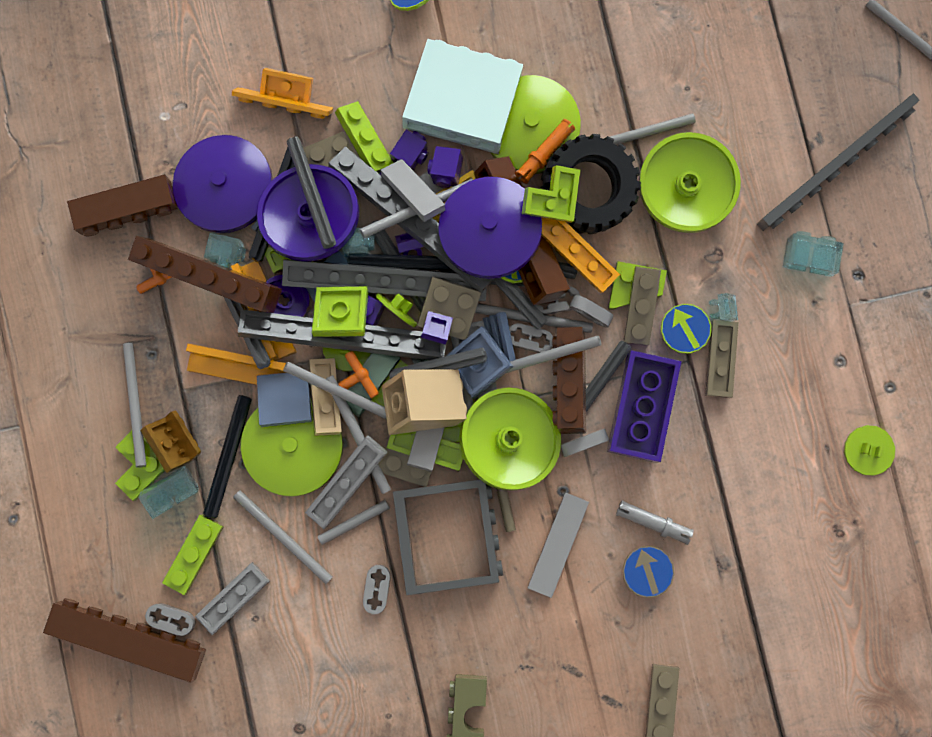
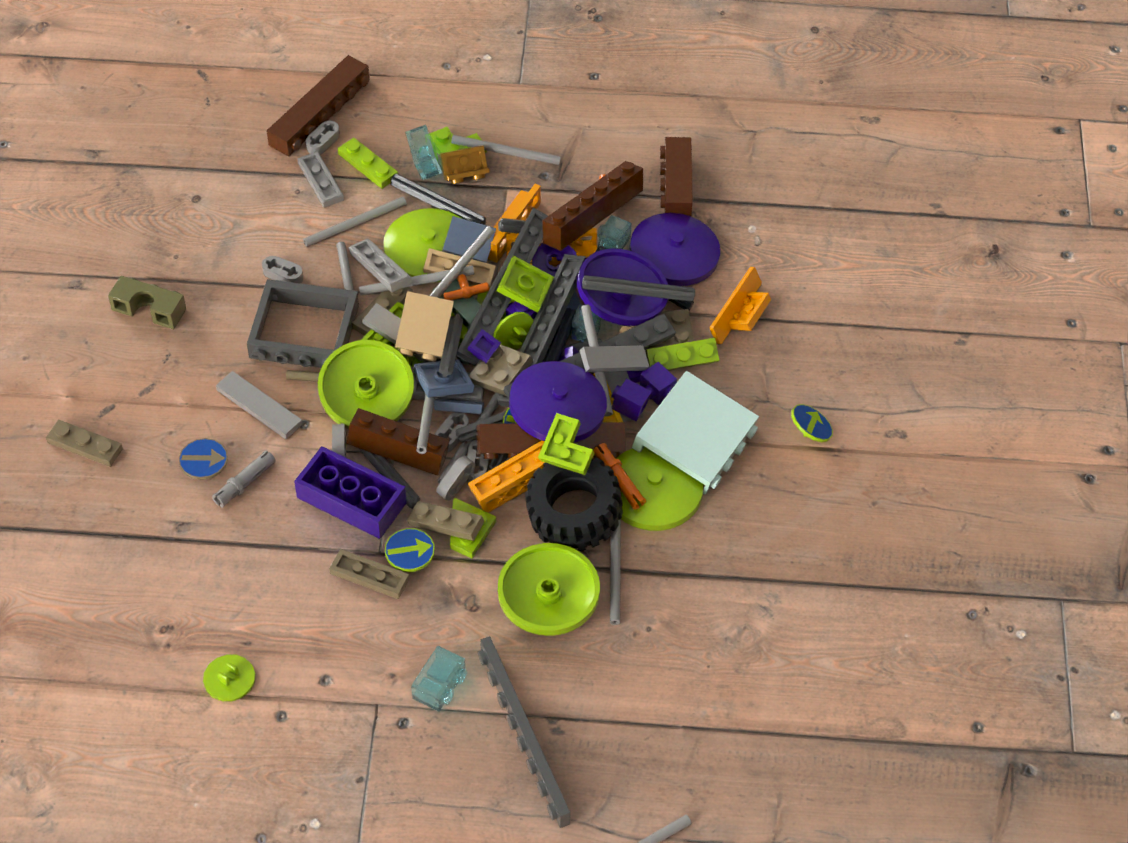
camera: 105 degrees right, 30 degrees down
clear light blue tile [709,293,738,321] -> none

